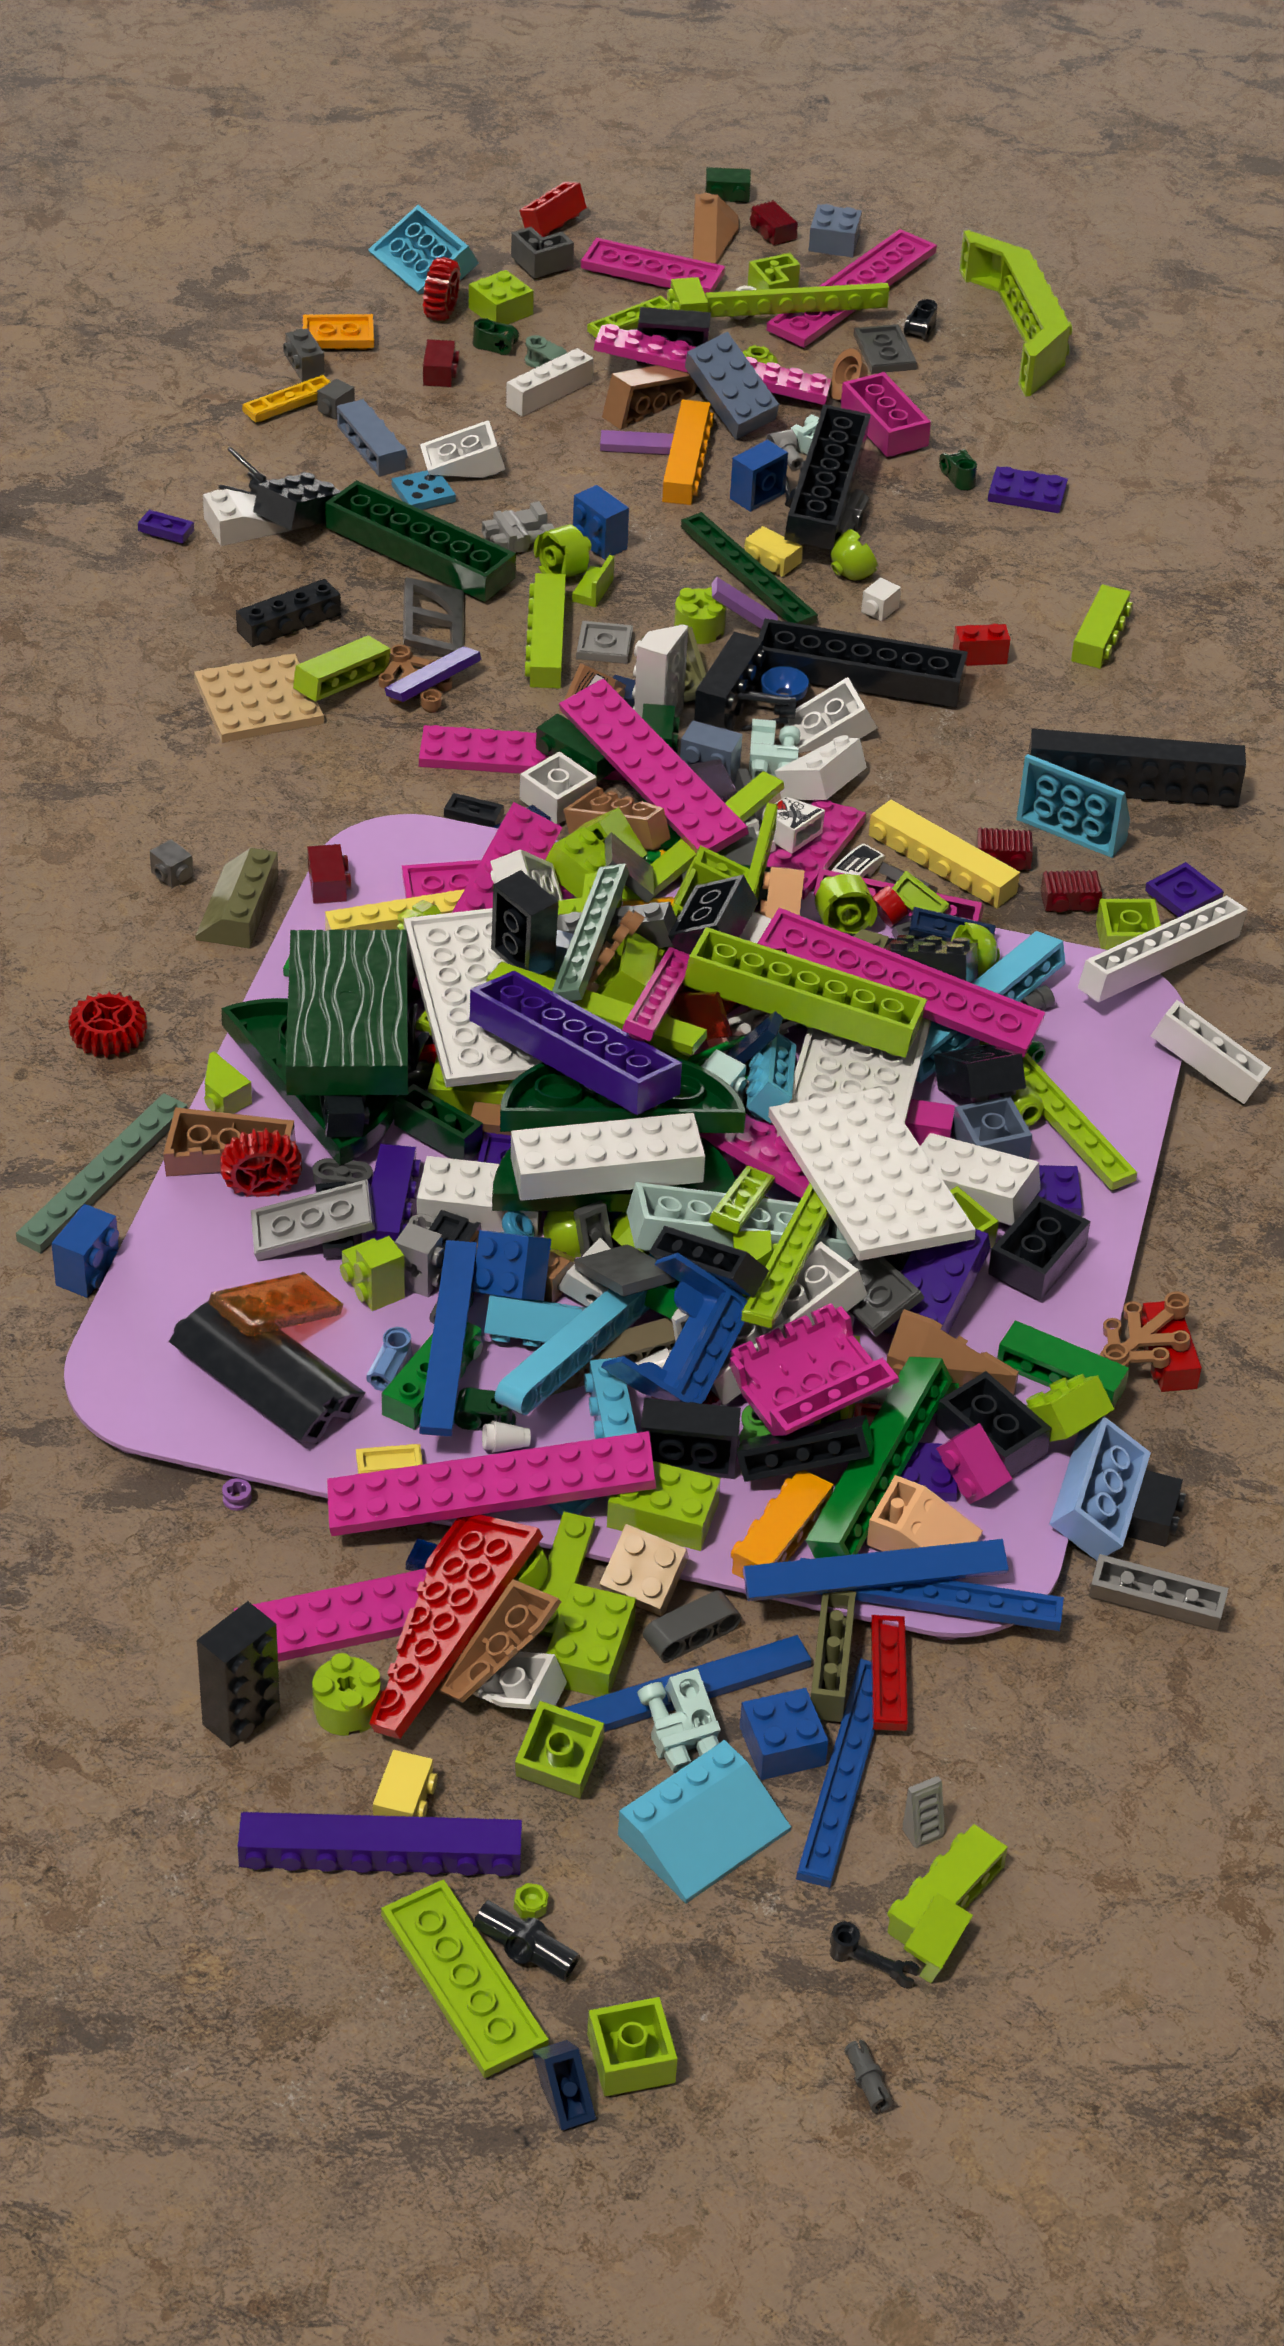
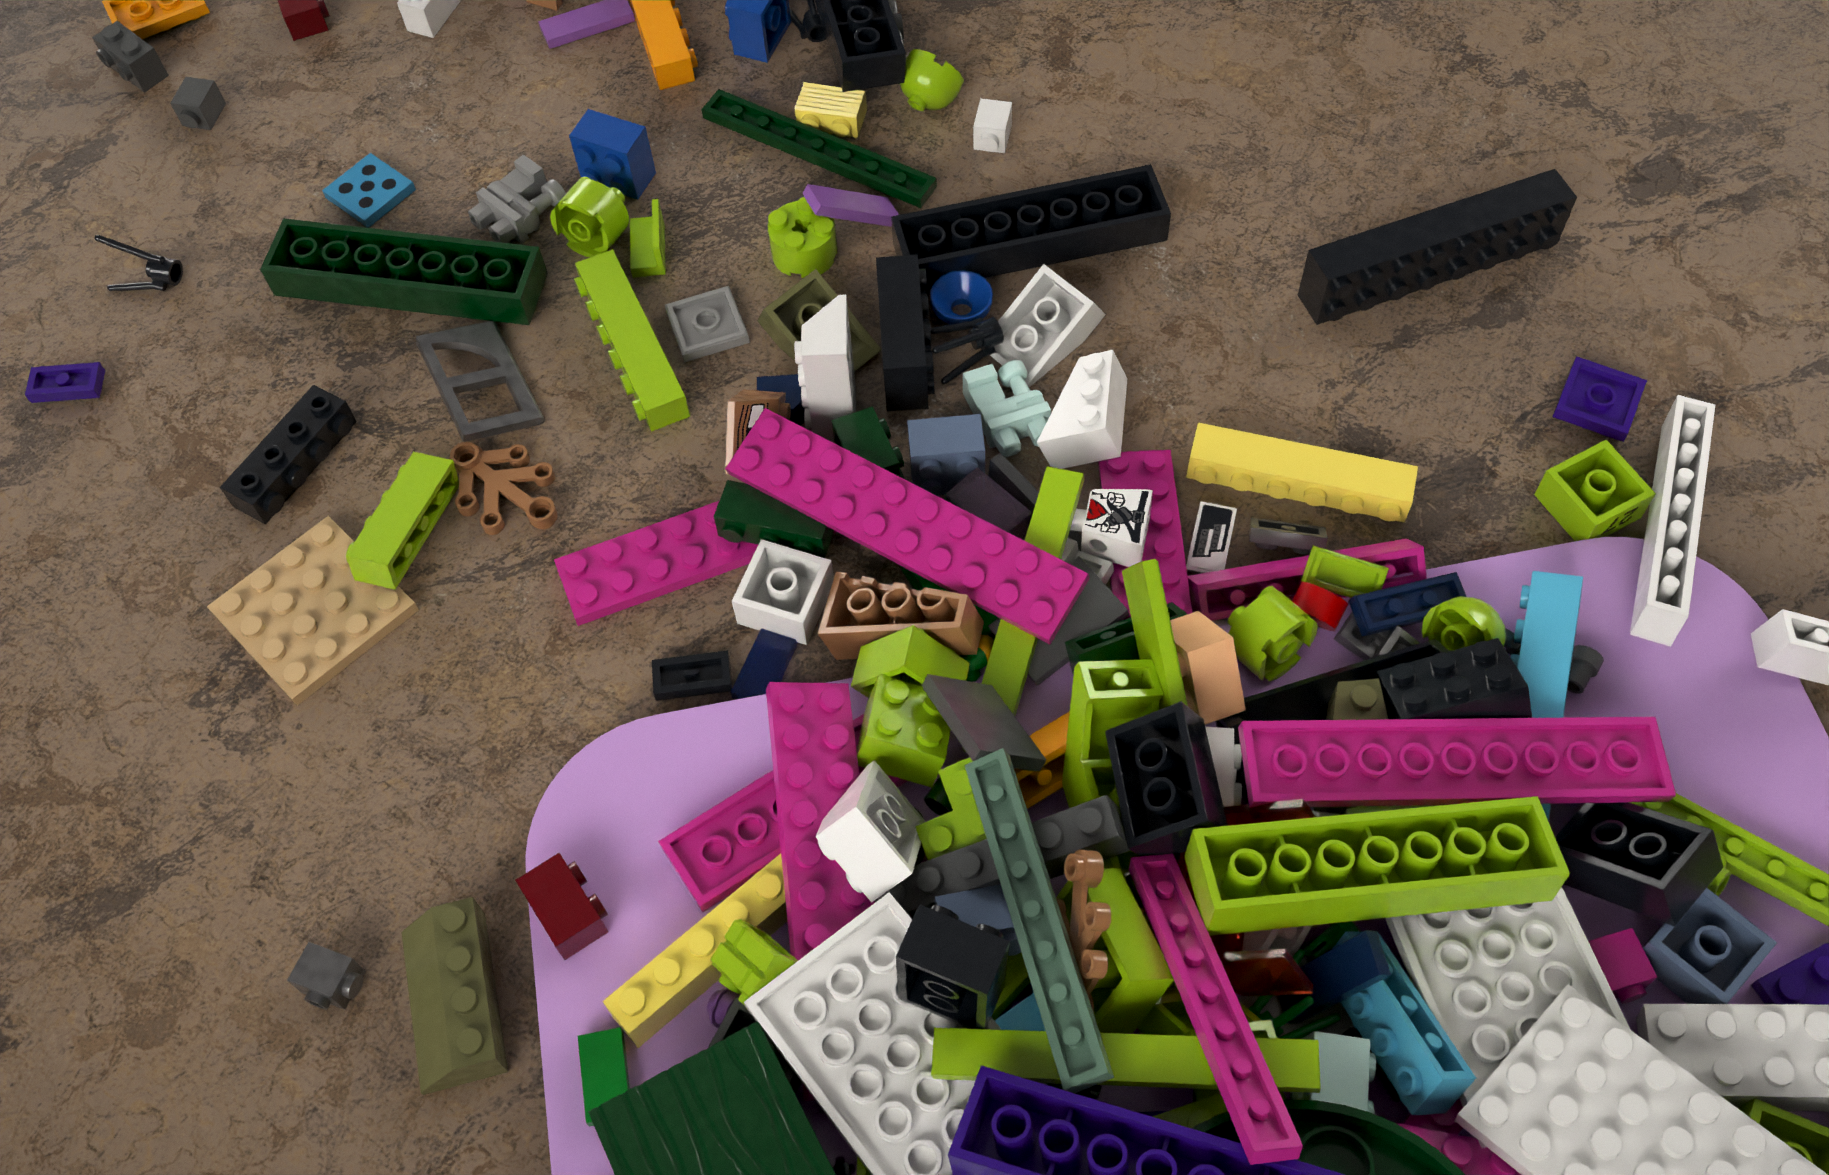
camera: 20 degrees left, 15 degrees up
white slope [203,489,290,546] -> none
yellow plate [242,375,331,423] -> none
black brick [253,472,341,531] -> none
sand blue brick [337,399,407,477] -> none
tile [385,646,481,702] -> none
white slope [420,420,506,478] -> none
red brick [953,623,1010,666] -> none
dark red brick [975,827,1033,870] -> none
medium azure slope [1016,754,1130,858] -> none
dark red brick [1041,870,1103,912] -> none
lime brick [1071,584,1133,669] -> none

